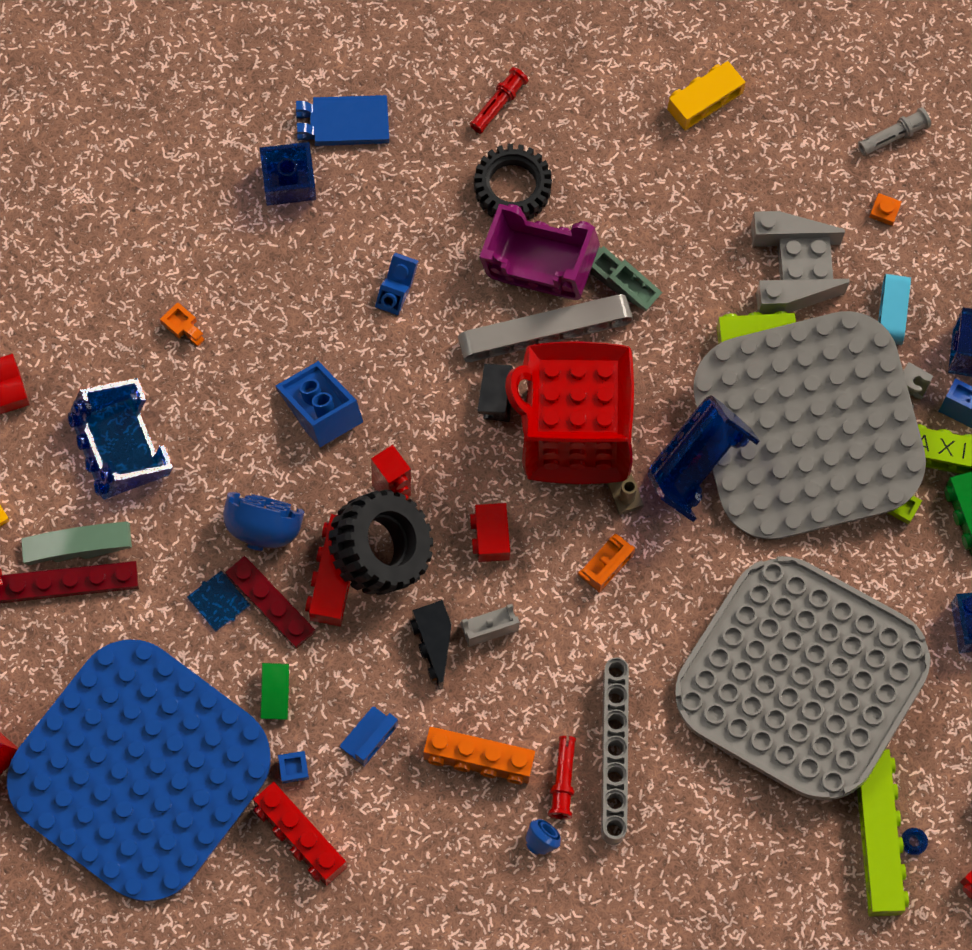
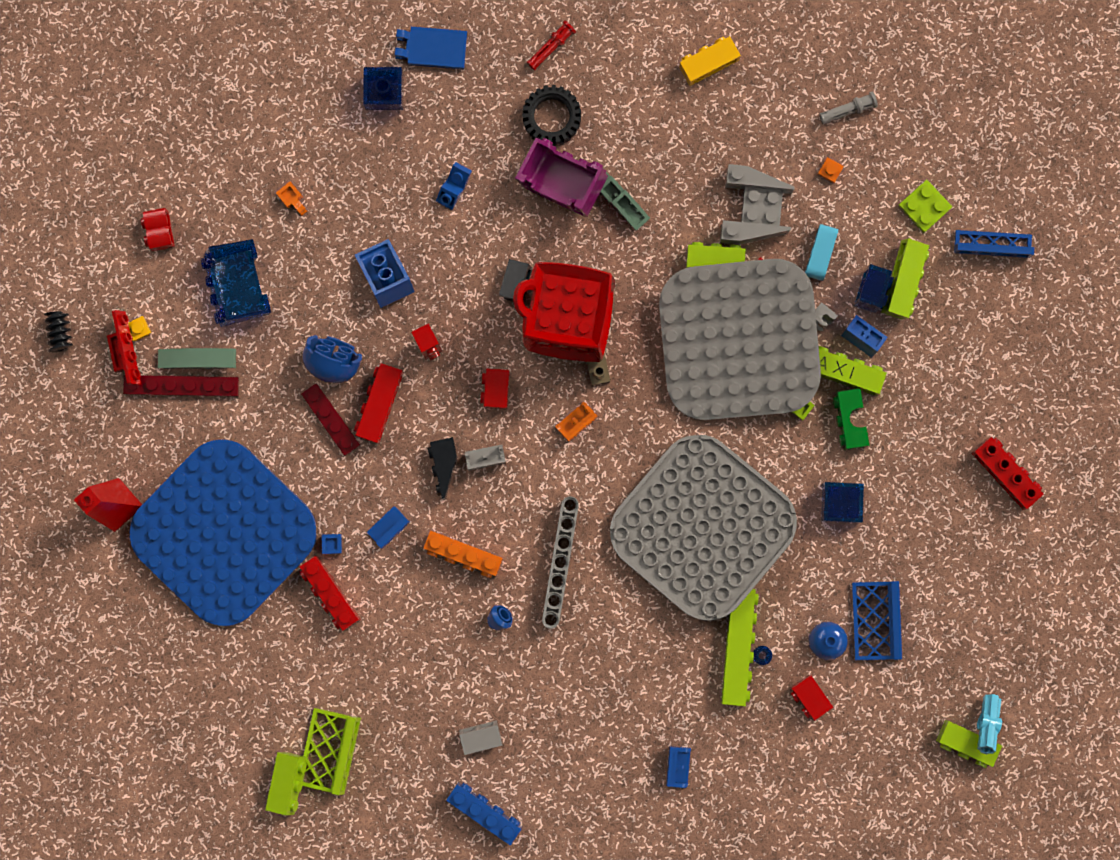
camera: 15 degrees right, 15 degrees up
clear blue piece [187,570,250,632] -> none
green slope [260,663,289,720] -> none
black tyre [328,490,433,595] -> none
light grey beam [458,294,633,362] -> none
red pin [548,736,576,820] -> none
clear blue windscreen [648,395,760,522] -> none

